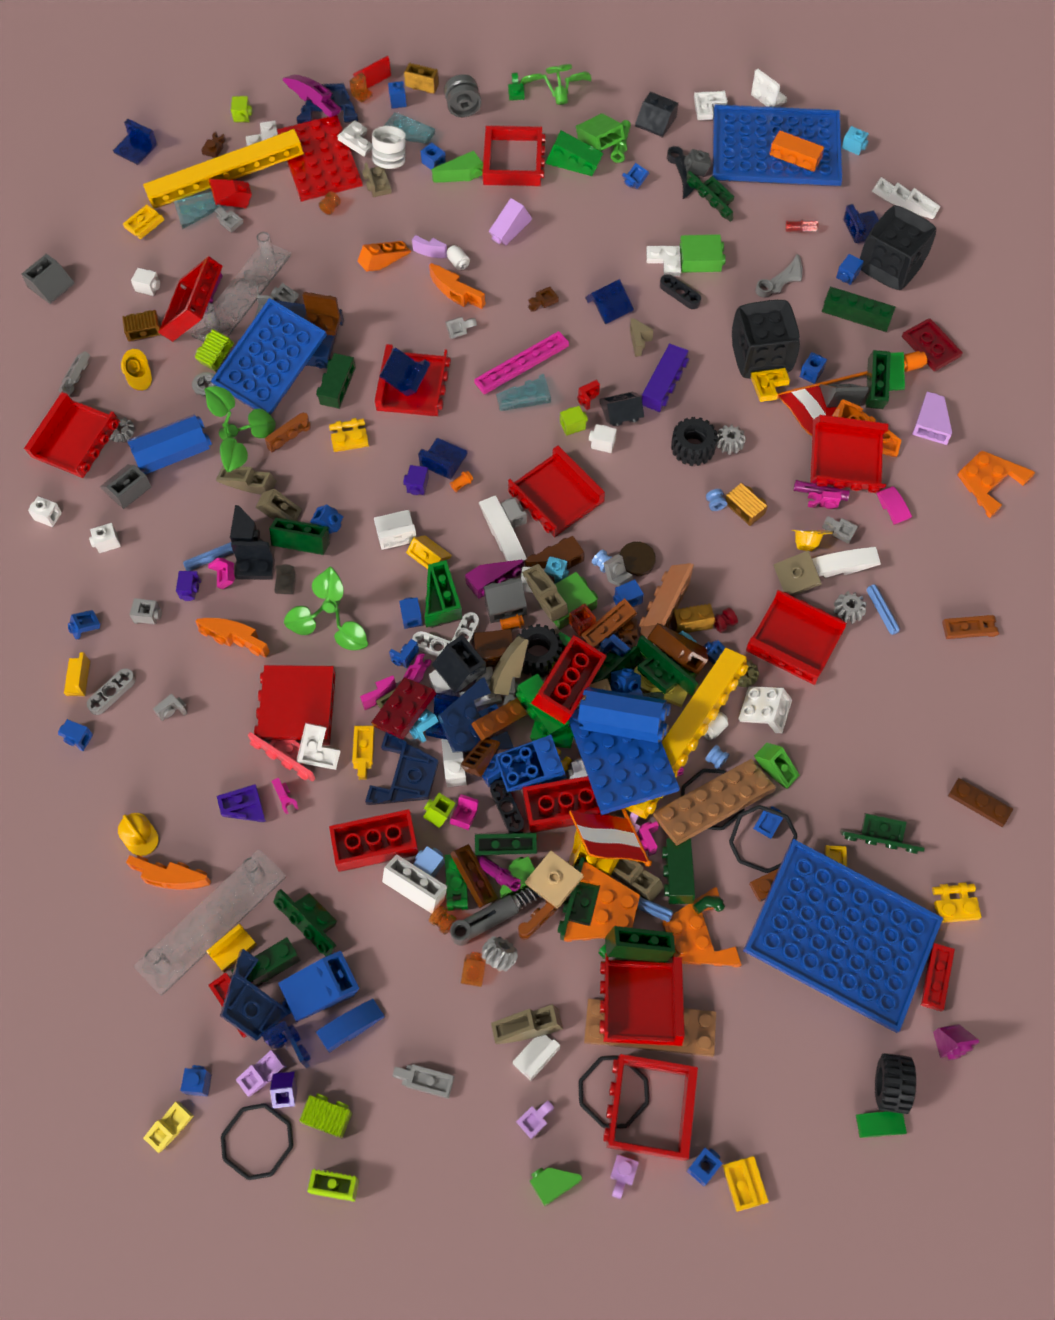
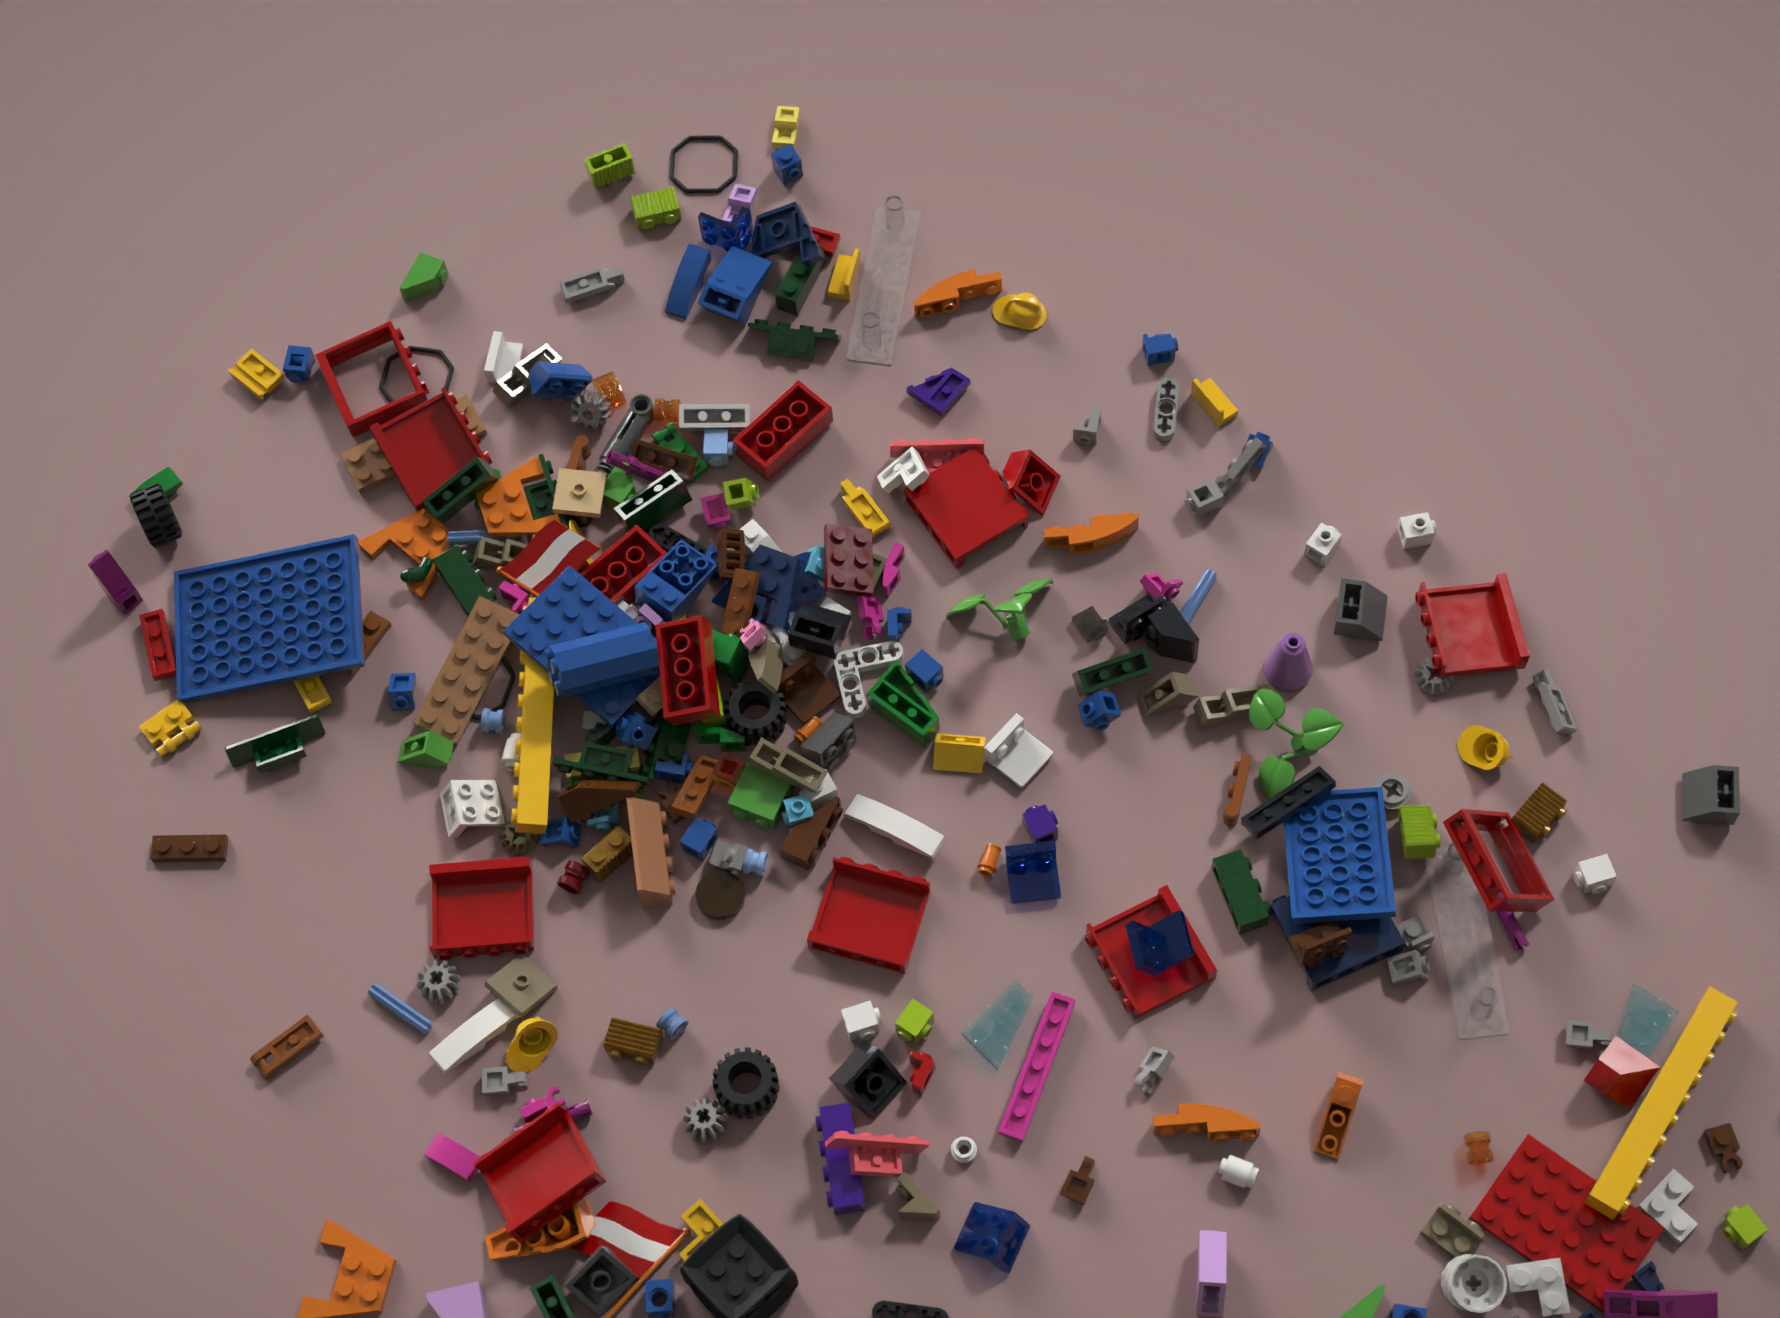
camera: 150 degrees right, 0 degrees up
yellow plate [123,204,164,240] -> none
blue brick [127,414,212,475] -> none
dark purple brick [176,571,201,601] -> none
dark purple brick [270,1072,297,1108] -> none
dark pink plate [272,777,298,814] -> none
yellow plate [329,418,369,452] -> none
dark blue wing [365,732,439,805] -> none
lavender slope [412,235,447,258] -> none
magenta slope [465,559,524,599] -> none
light grey brick [501,498,527,528] -> none
lavender plate [516,1100,554,1139] -> none
lavender plate [610,1154,639,1199] -> none
black piece [729,805,798,873] -> none
none -> blue slope [529,362,593,401]
none -> lavender tile [635,604,663,631]
none -> bright pink plate [740,619,768,650]
none -> coral bracket [825,1131,930,1178]
none -> white plate [951,1137,977,1163]
none -> red slope [1003,449,1061,515]
none -> light grey hinge [1215,437,1267,496]
none -> black plate [1241,766,1336,839]
none -> medium lavender cone [1264,633,1313,692]

